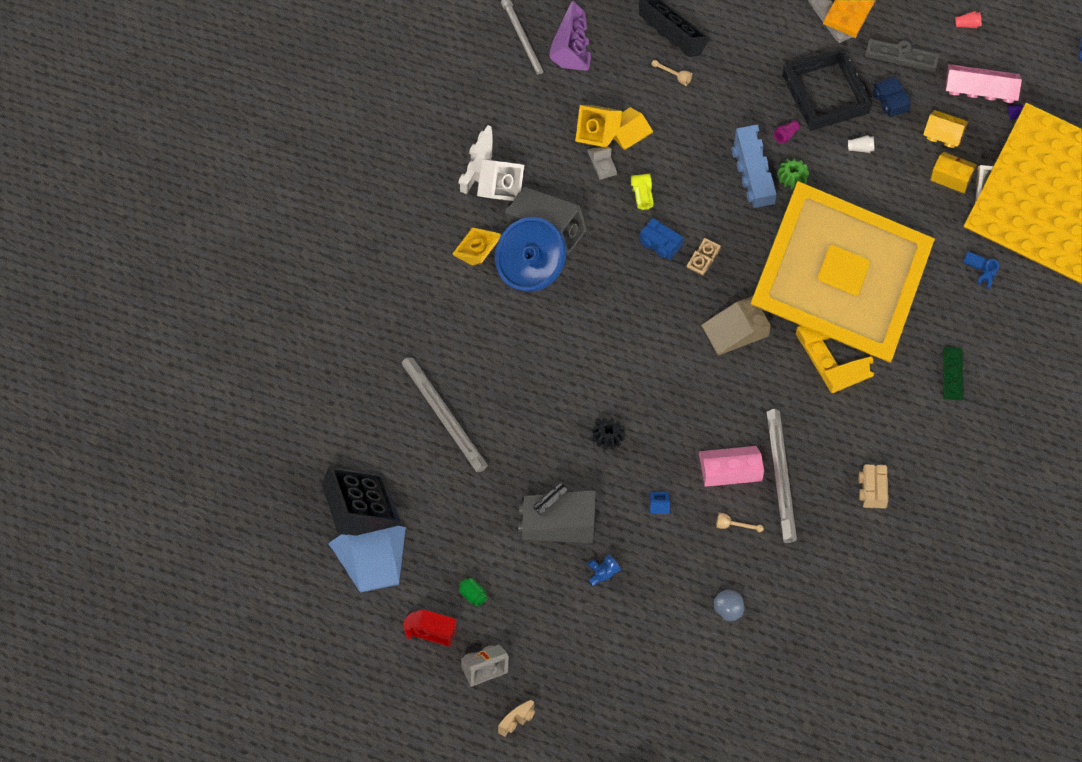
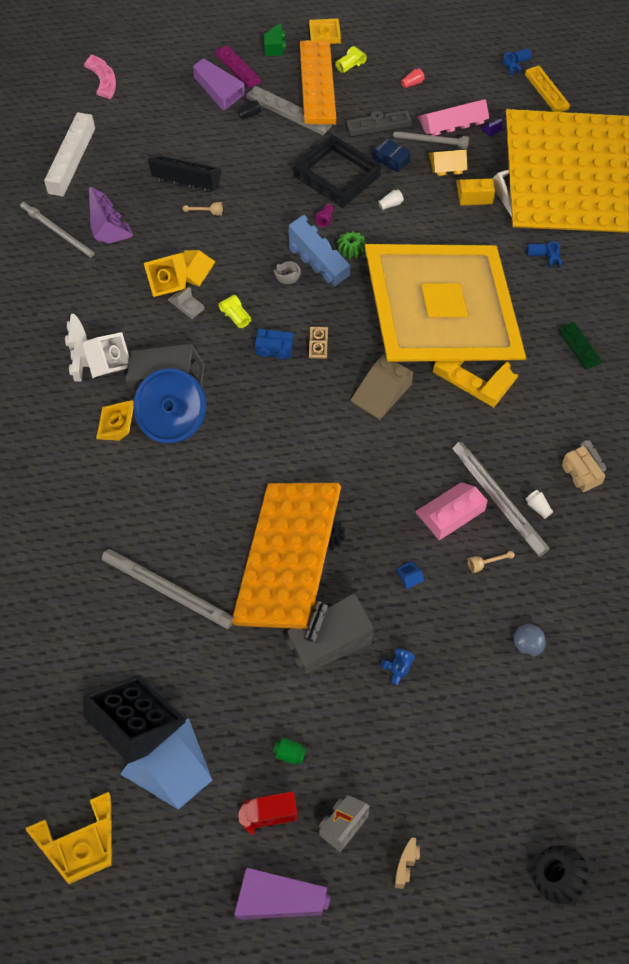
camera: 25 degrees left, 0 degrees up
none -> yellow wing [26,792,112,884]
none -> light orange plate [232,483,341,629]
none -> medium lavender slope [234,868,330,920]
none -> light grey hair [273,261,301,285]
none -> light grey piece [393,131,469,150]
none -> white cone [525,490,553,519]
none -> light grey axle [580,440,606,472]

